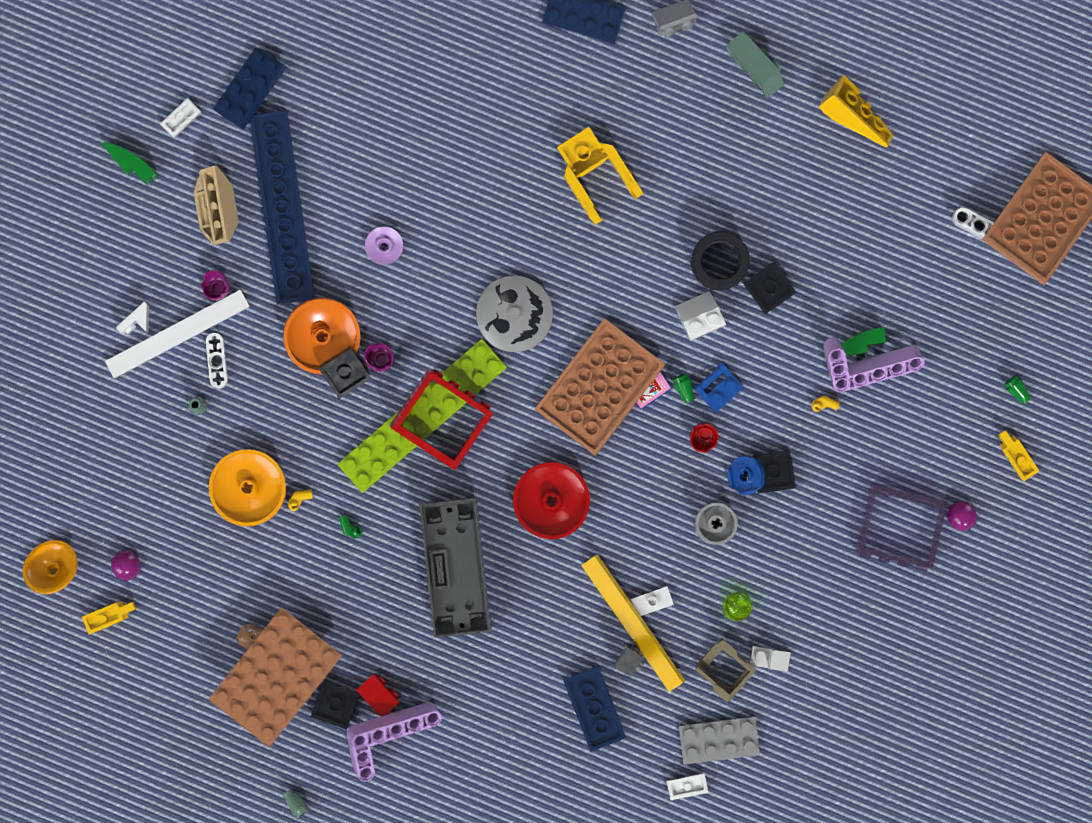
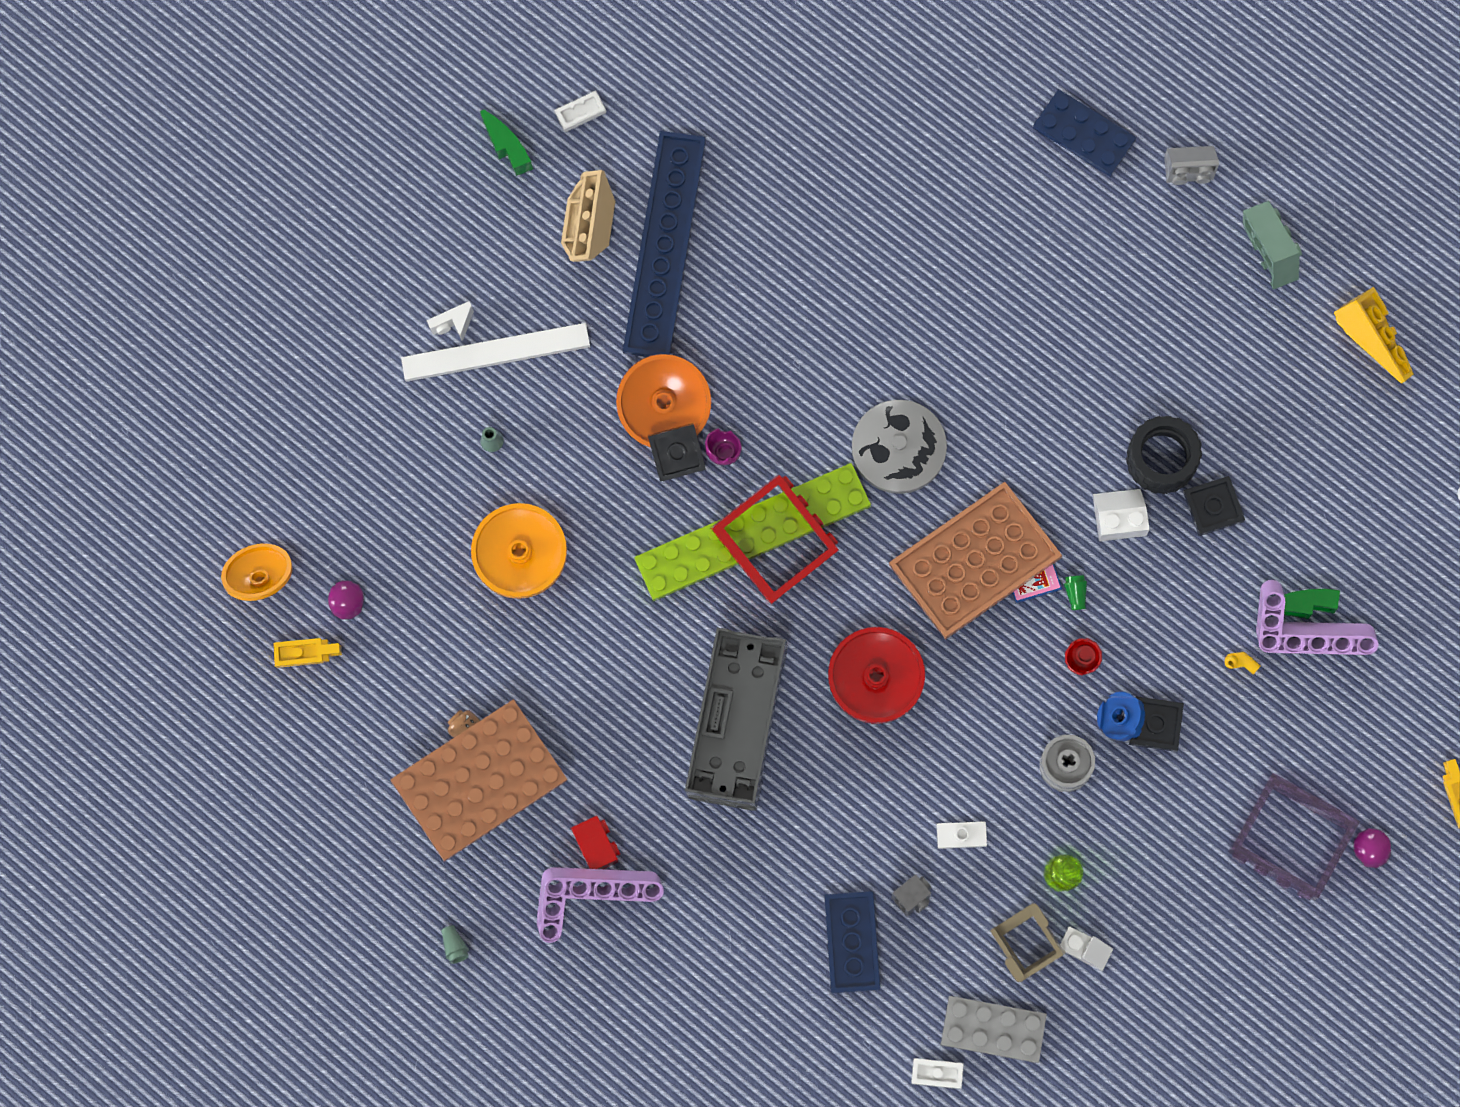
camera: 20 degrees right, 10 degrees down
magenta hair [201,270,230,301] -> none
white beam [206,333,228,389] -> none
dark blue plate [213,47,287,130] -> none
yellow arm [288,489,313,511] -> none
black plate [310,680,360,730] -> none
green arm [338,515,363,539] -> none
lavender dish [365,227,403,265] -> none
yellow plate [557,127,643,225] -> none
yellow tile [581,554,685,692] -> none
blue plate [692,362,744,413] -> none

